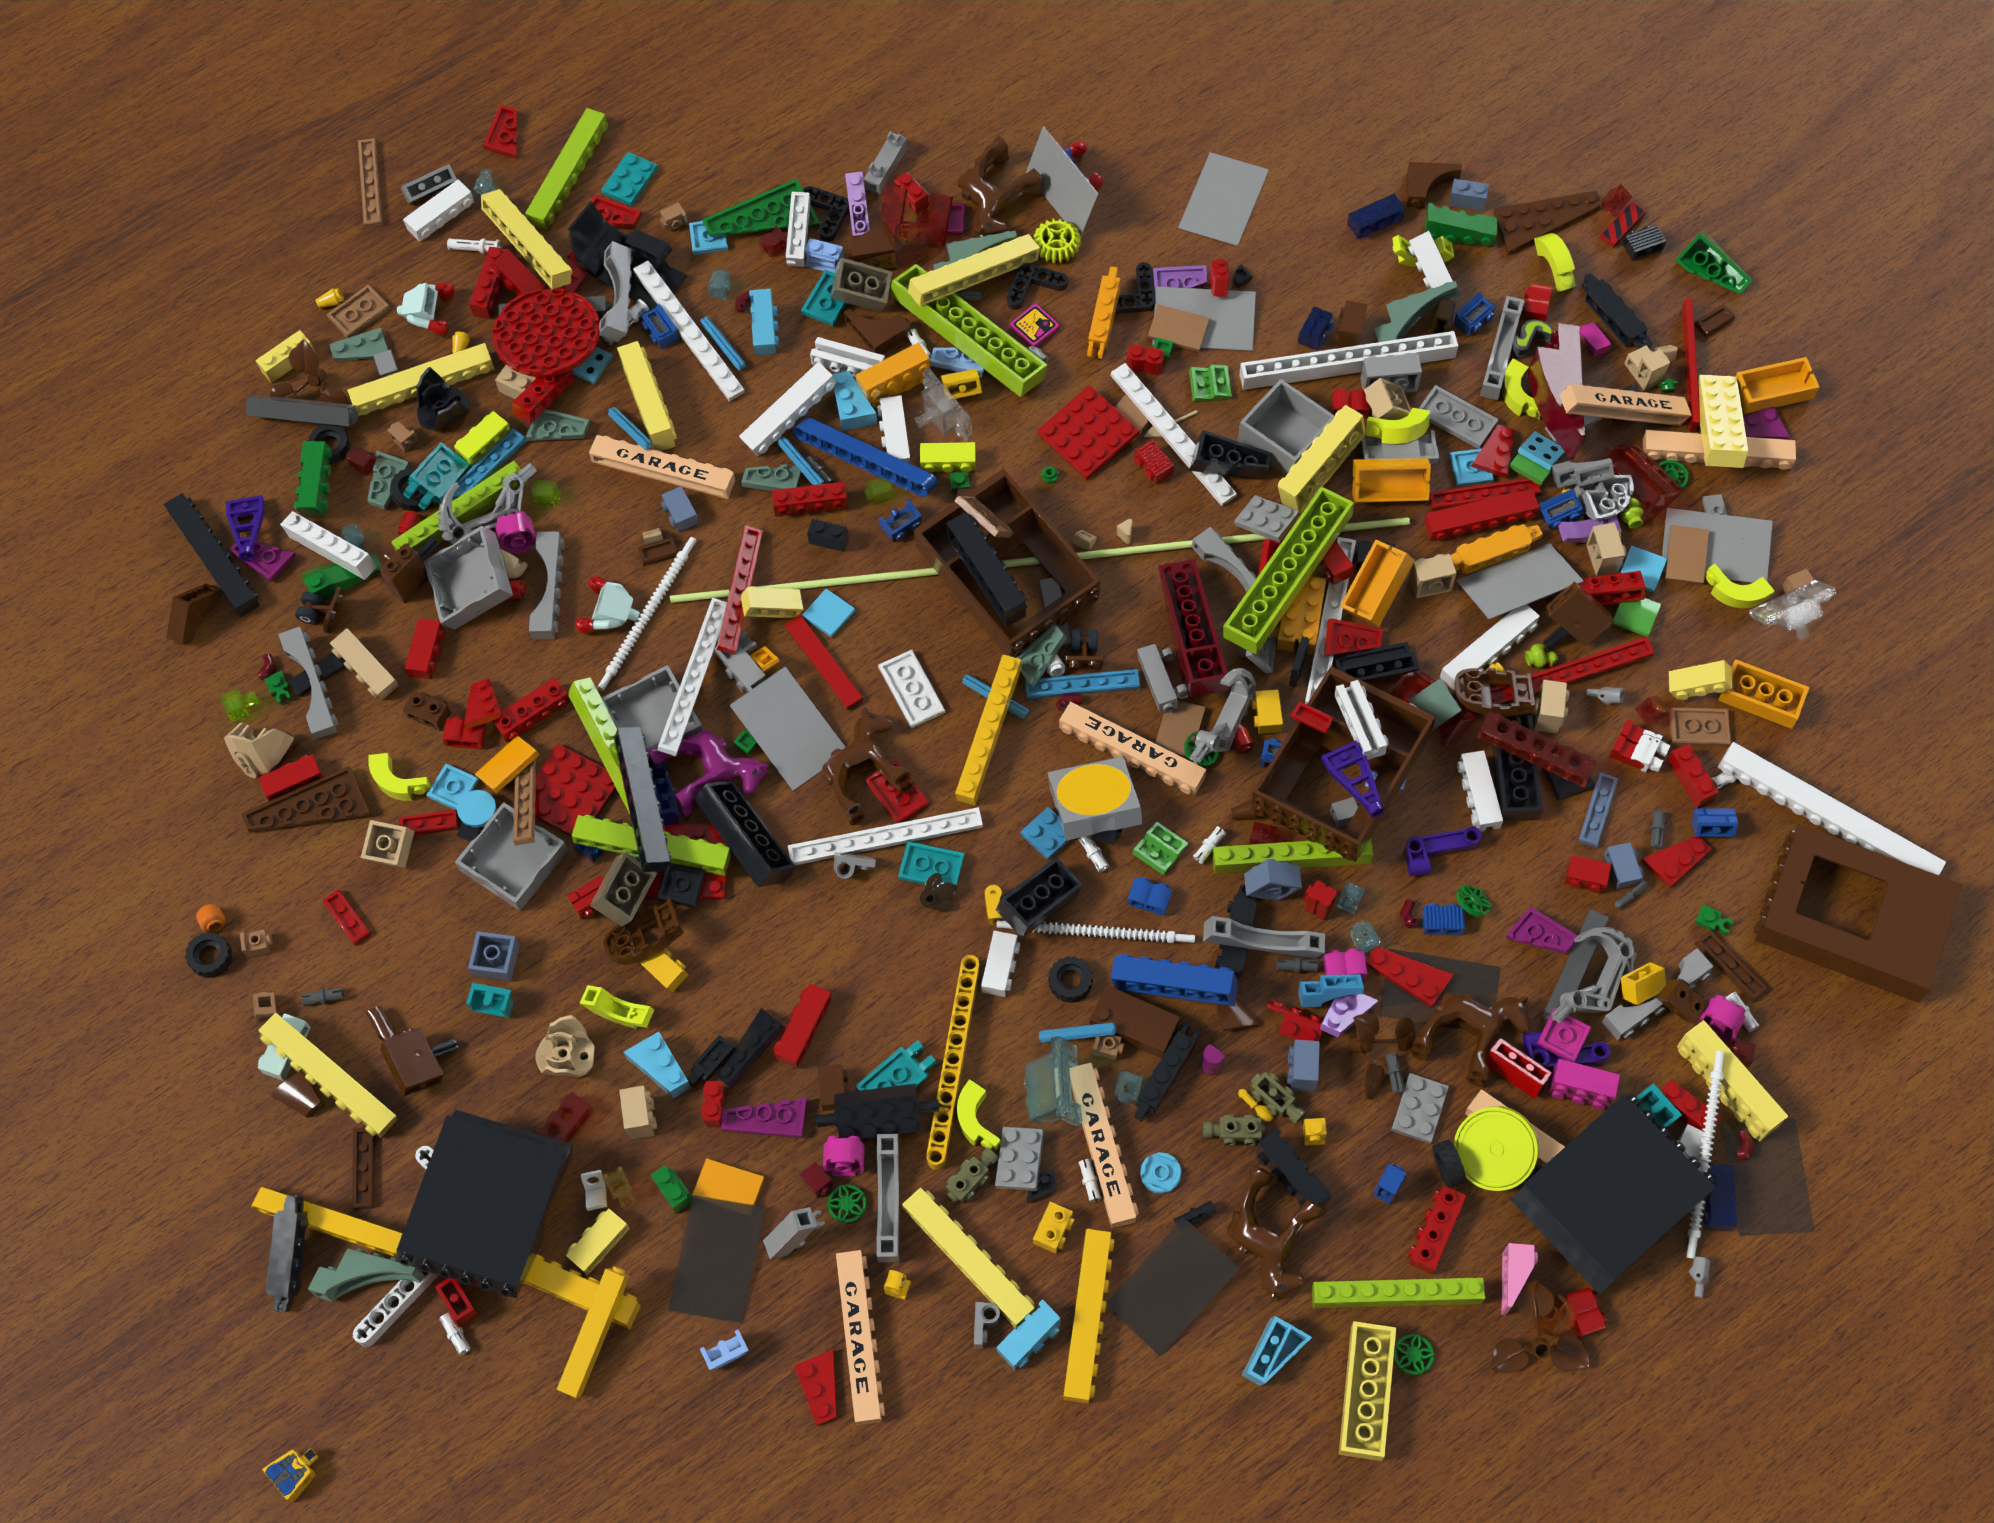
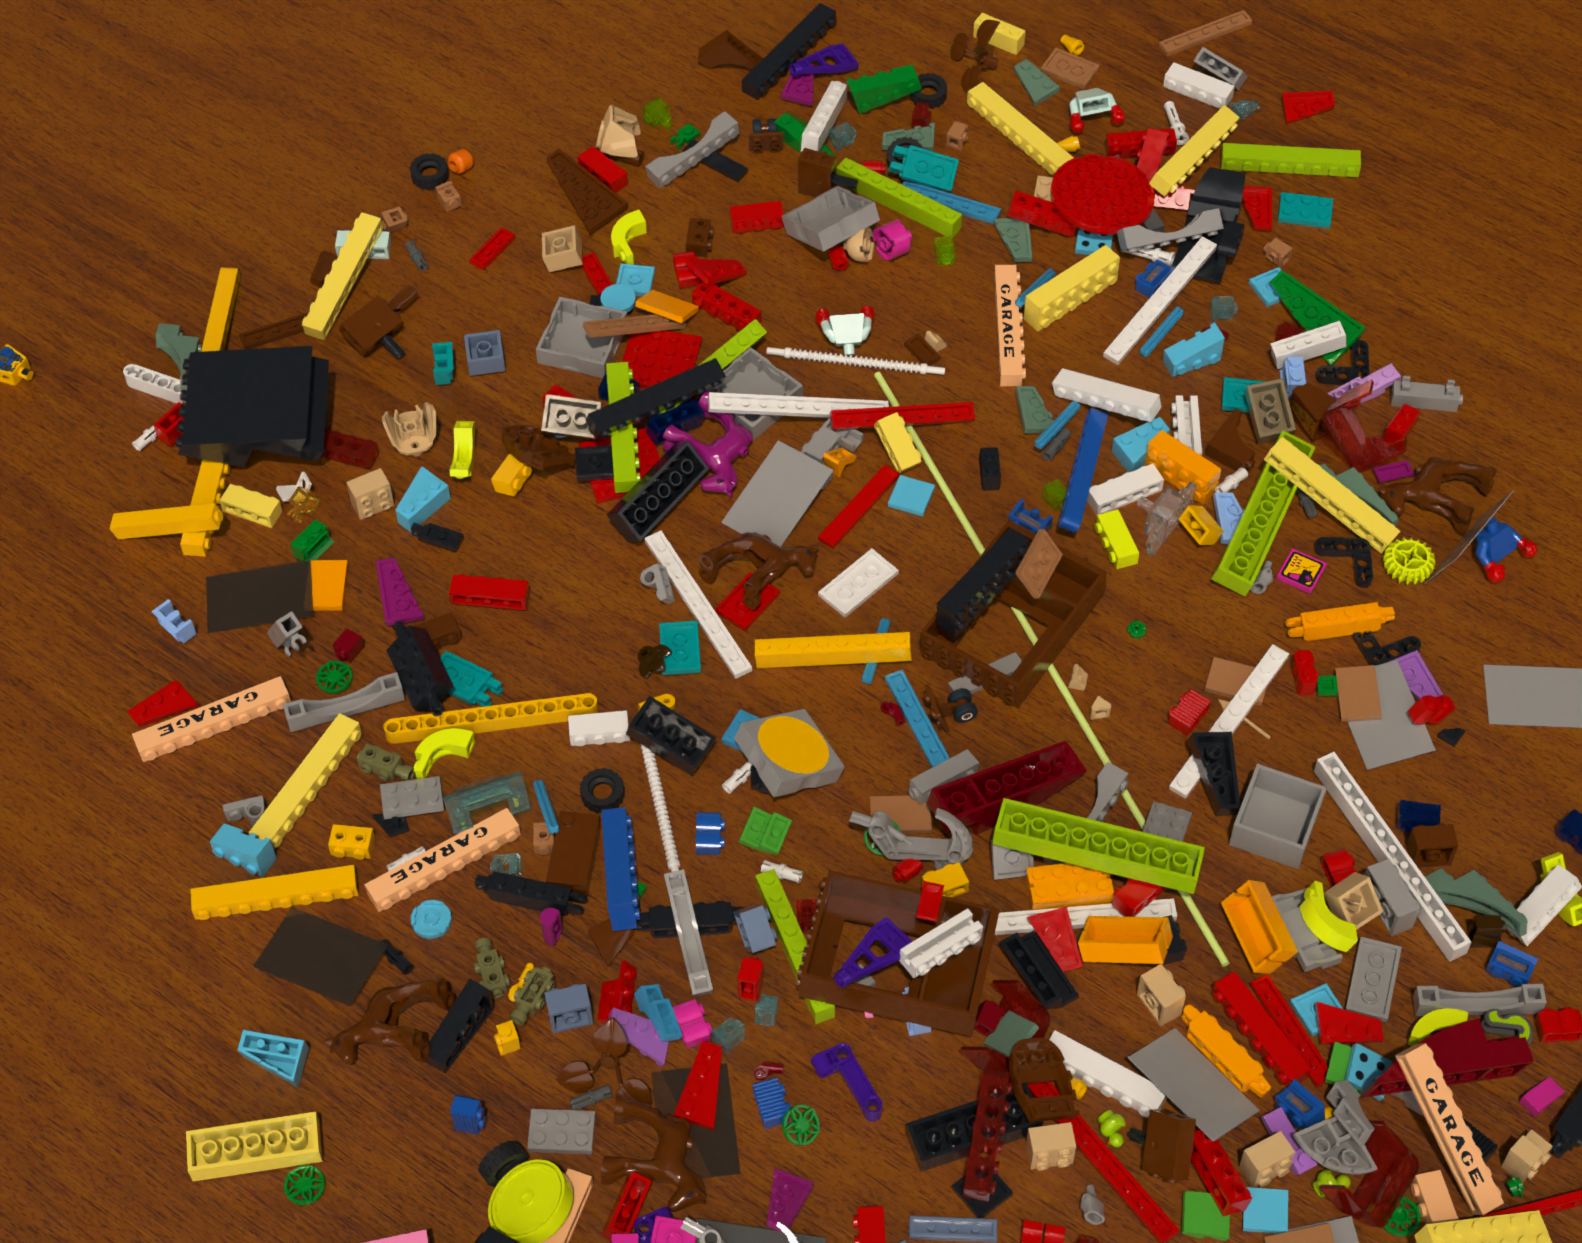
camera: 70 degrees right, 10 degrees down
dark grey brick [246,394,358,426] -> none
dark red arm [257,653,276,680] -> none
black hinge [266,1194,308,1312] -> none
tan brick [330,629,400,700] -> none
light grey brick [373,350,399,378] -> none
black piece [416,367,470,431] -> none
light grey piece [438,463,537,544] -> none
neon yellow brick [454,411,511,467] -> none
light grey arch [529,532,565,640] -> none
sand blue brick [661,486,699,532] -> none
red brick [701,1081,726,1128] -> none
black wing [717,1008,785,1089] -> none
green plate [733,728,758,755] -> none
red brick [772,481,848,517] -> none
dark pink brick [823,1136,865,1177] -> none
yellow leg [884,1270,911,1300] -> none
green plate [949,471,970,492] -> none
sand green wing [1016,623,1067,687] -> none
red plate [1036,385,1139,480] -> none
white cone [1047,654,1065,677] -> none
light nougat brick [1059,702,1207,796] -> none
bright green slope [1189,364,1232,402] -> none
dark grey pin [1276,957,1318,973] -> none
light yellow brick [1278,405,1366,514] -> none
black tile [1289,636,1310,687] -> none
lime brick [1311,1278,1485,1309] -> none
red brick [1408,1185,1466,1275] -> none
white brick [1457,750,1503,832] -> none
tan slope [1654,345,1678,361] -> none

